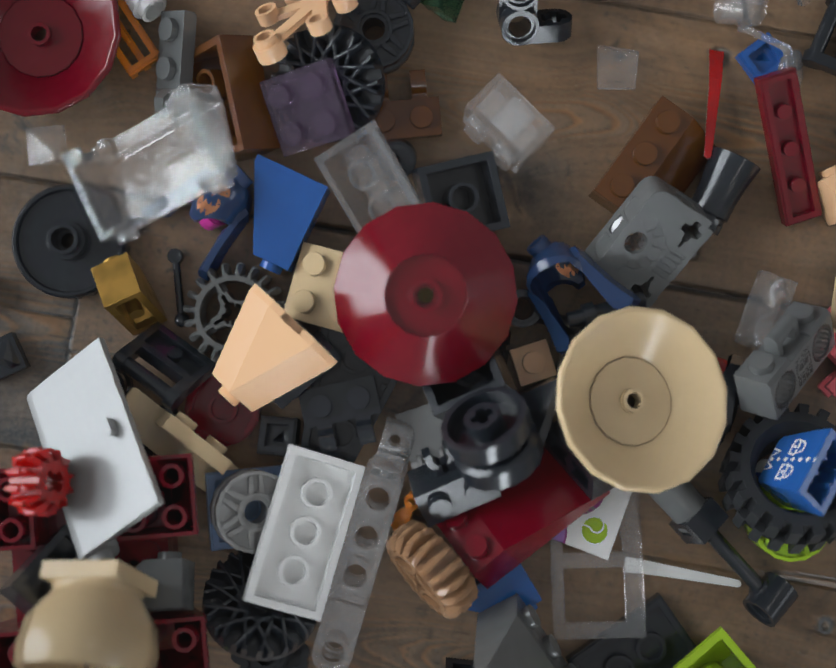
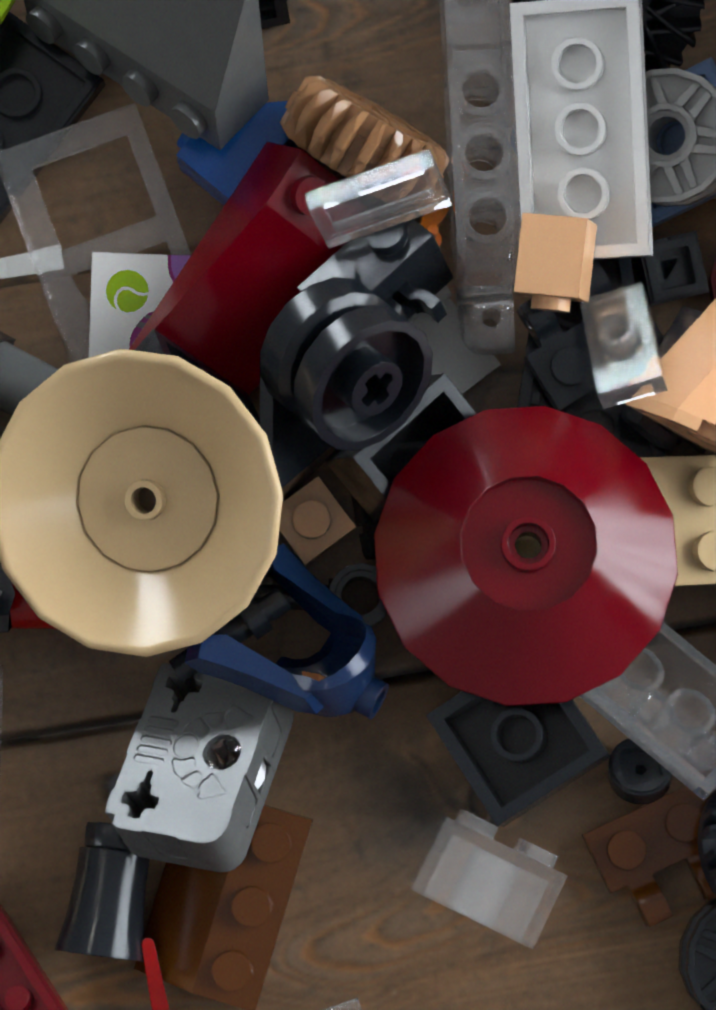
camera: 160 degrees right, 5 degrees down
none -> clear tile [305,149,452,248]
none -> light nougat brick [514,213,597,313]
none -> clear plate [580,282,668,409]

